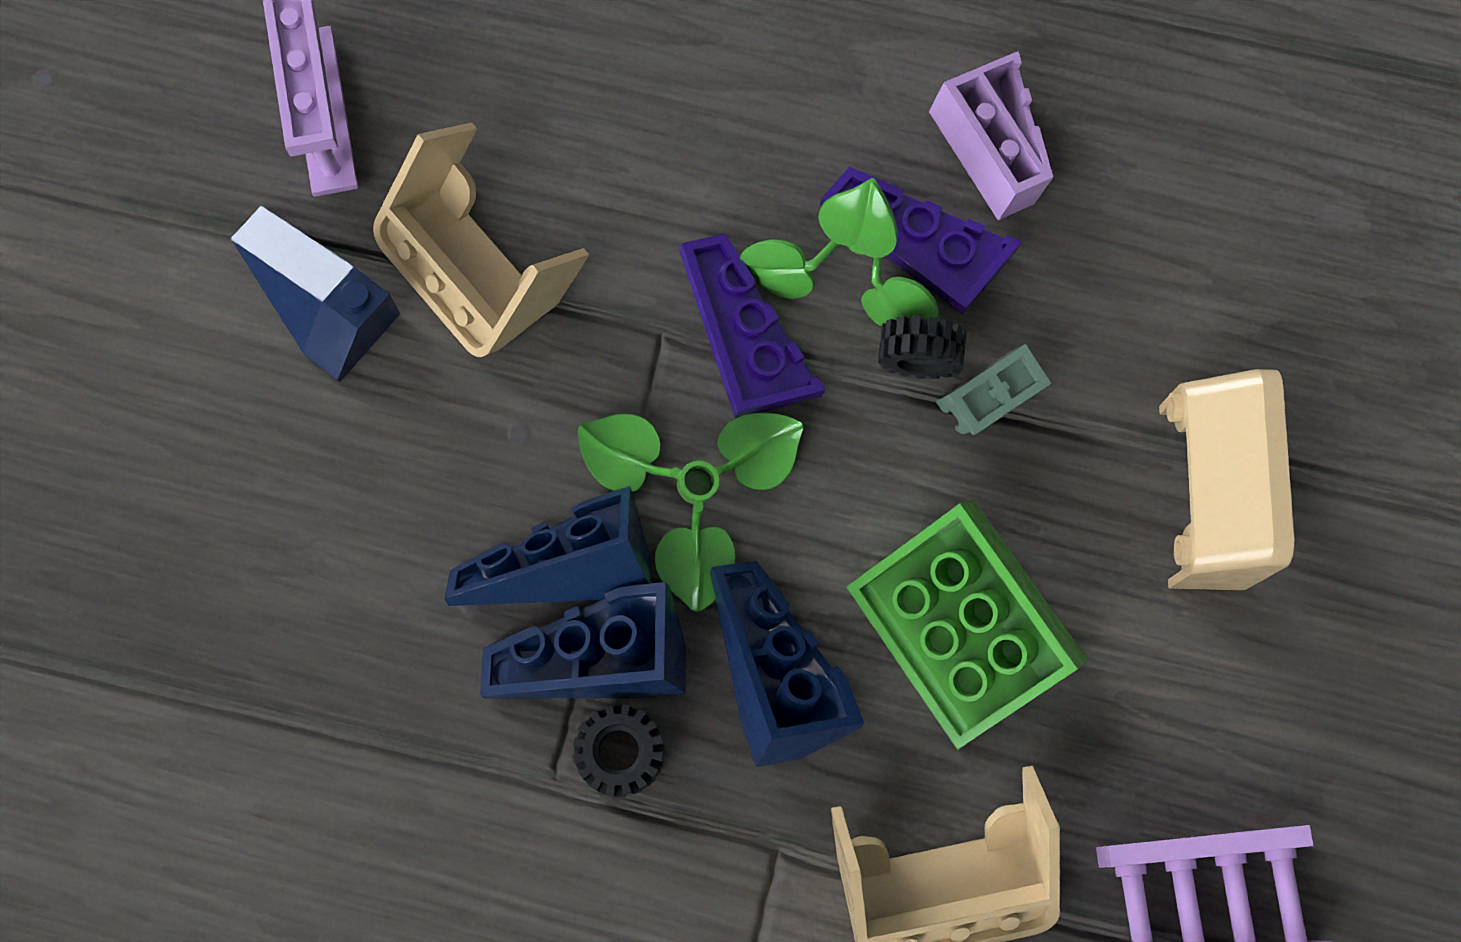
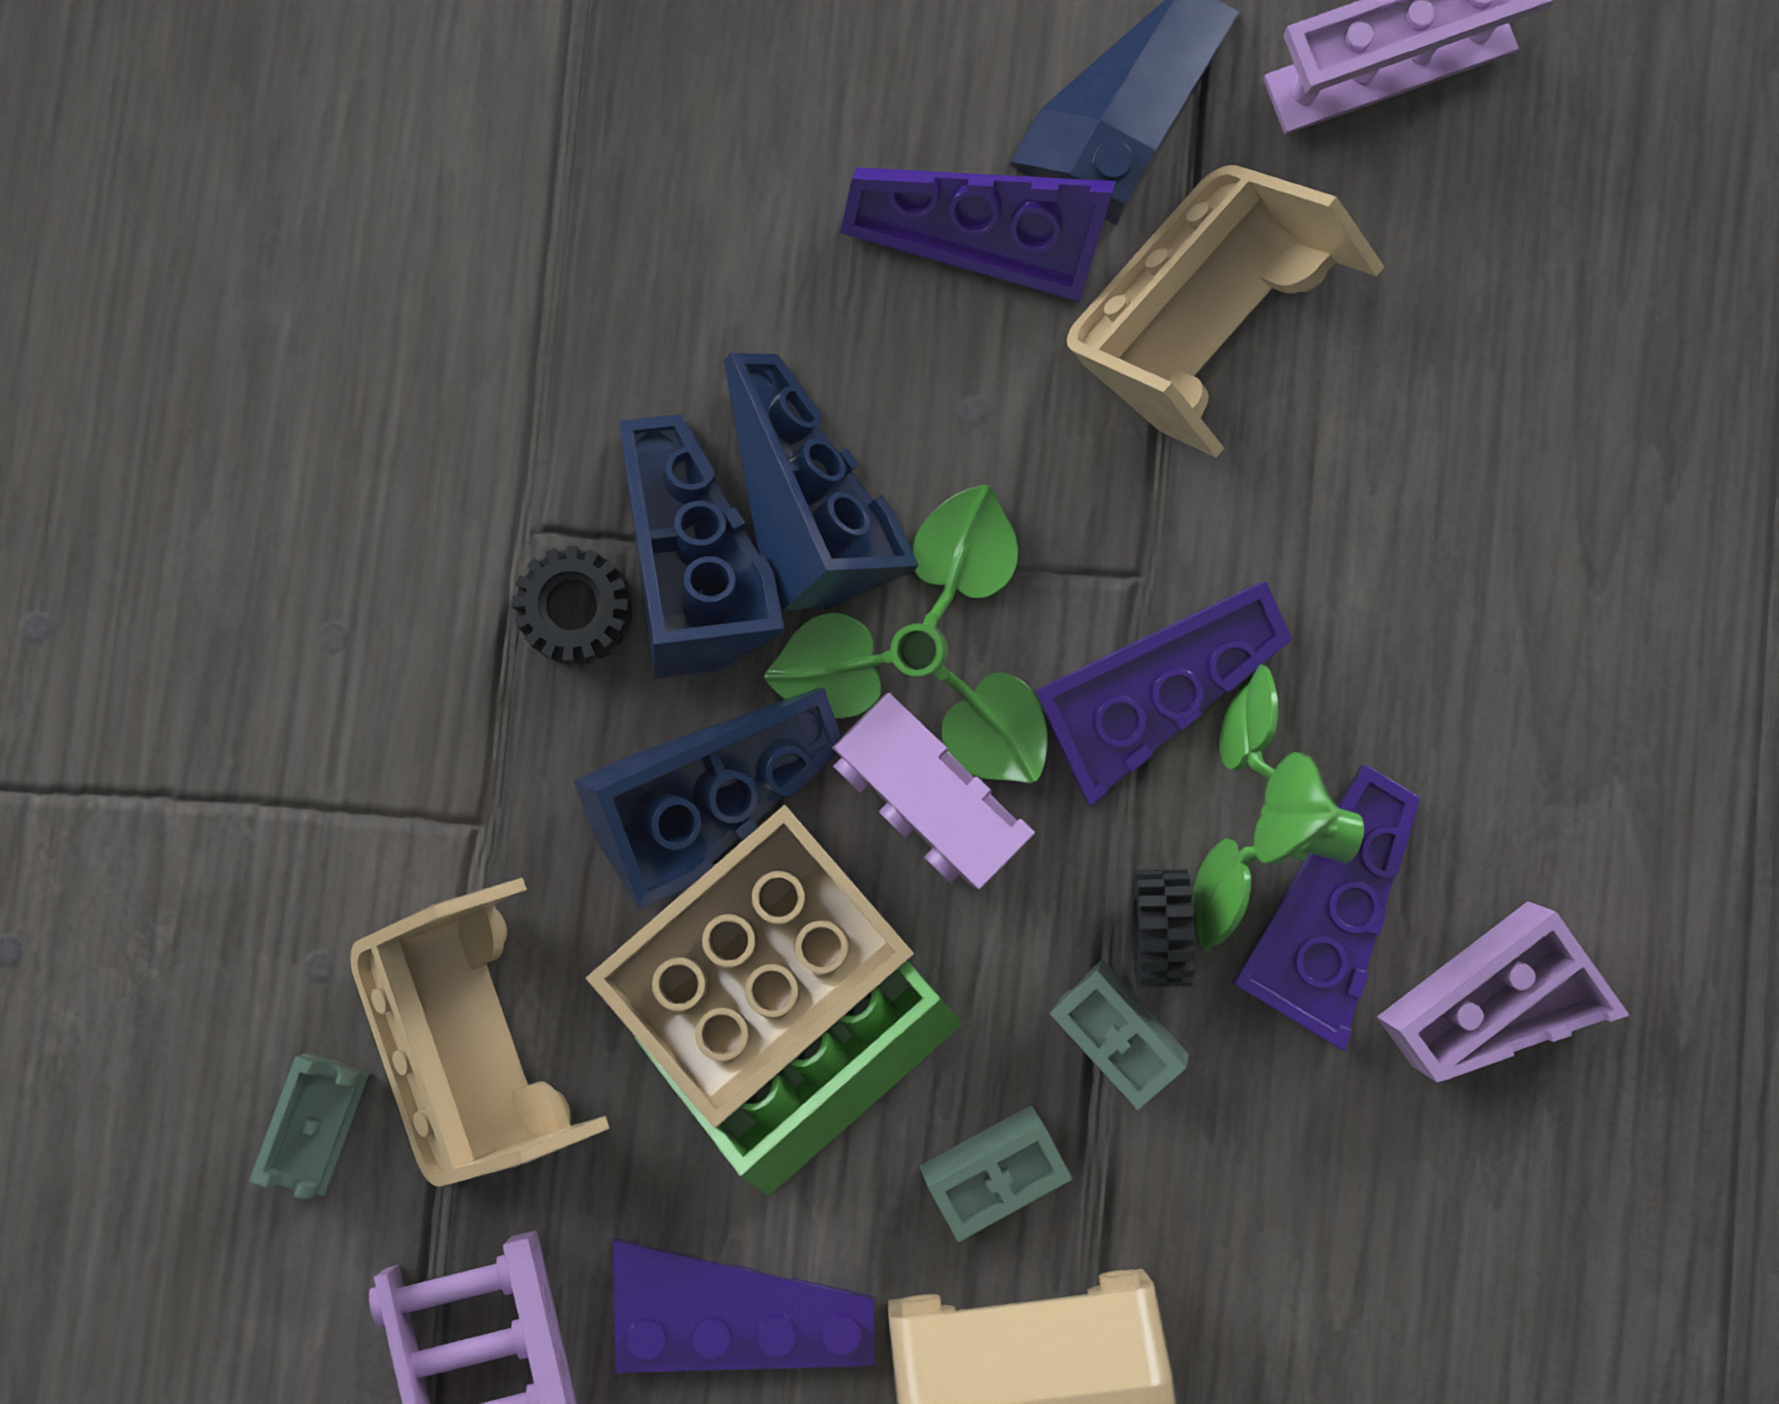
camera: 80 degrees right, 10 degrees up
none -> tan slope [586,805,914,1128]
none -> dark purple wing [613,1238,875,1373]
none -> lavender wedge [832,693,1035,889]
none -> dark purple wing [840,167,1116,302]
none -> sand green hinge [919,1105,1073,1242]

